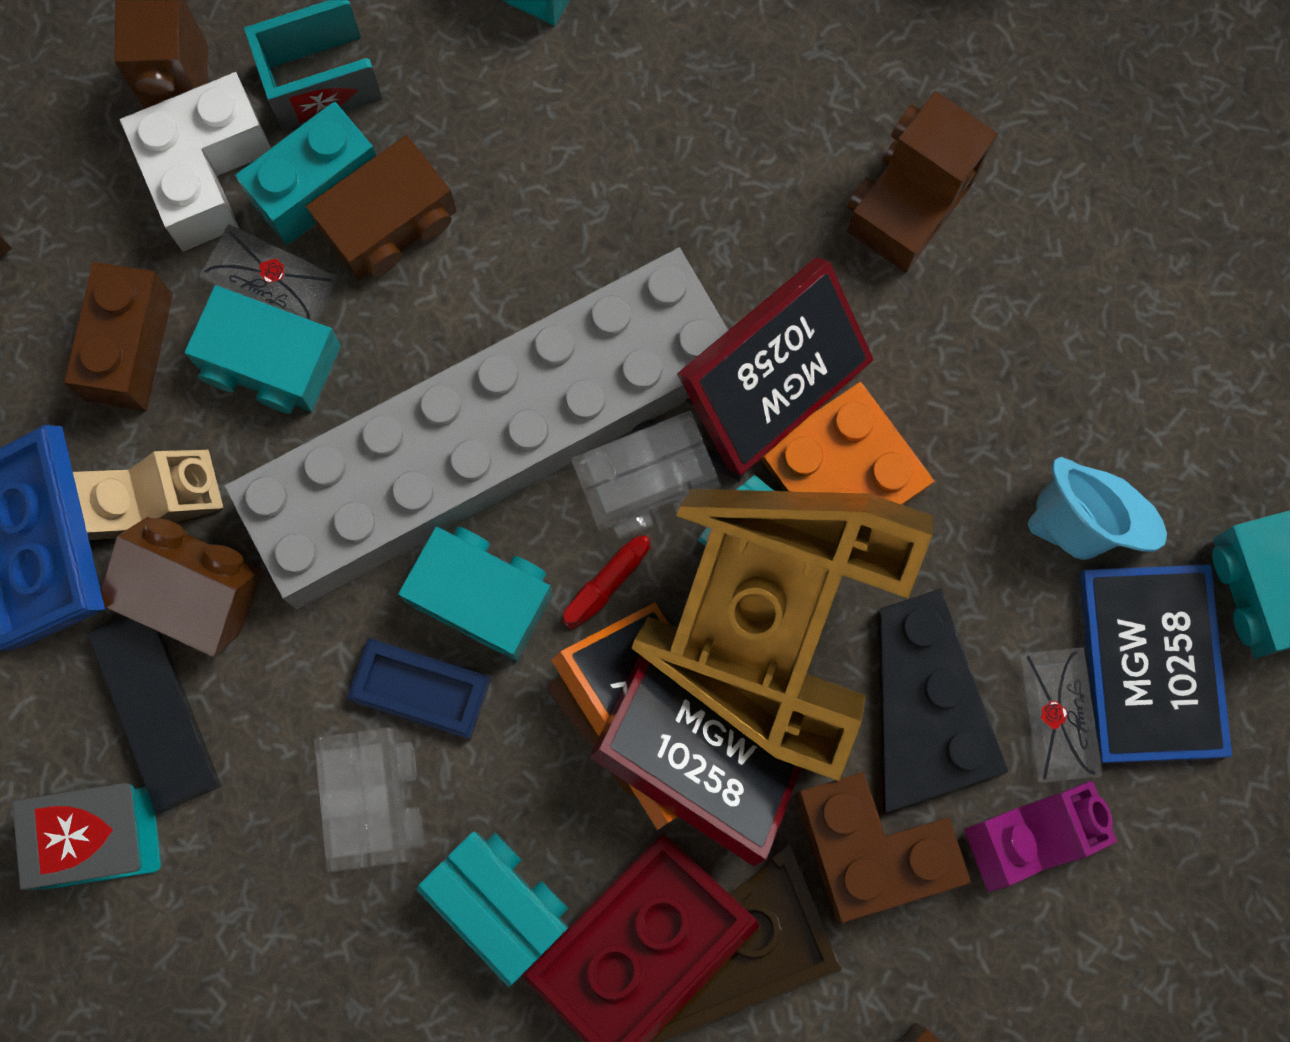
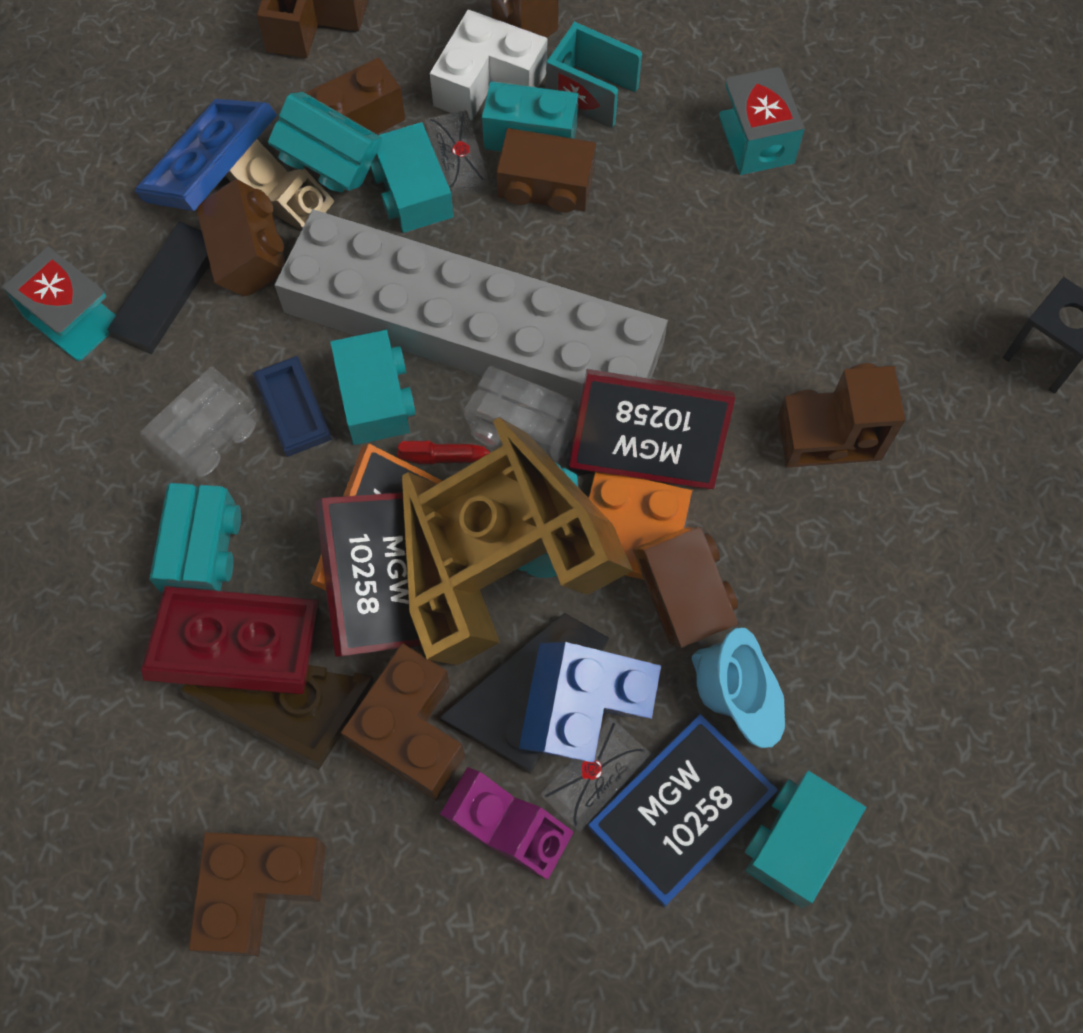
camera: 50 degrees right, 10 degrees down
none -> teal brick [268,92,382,193]
none -> brick [519,642,661,762]
none -> reddish brown brick [633,527,738,648]

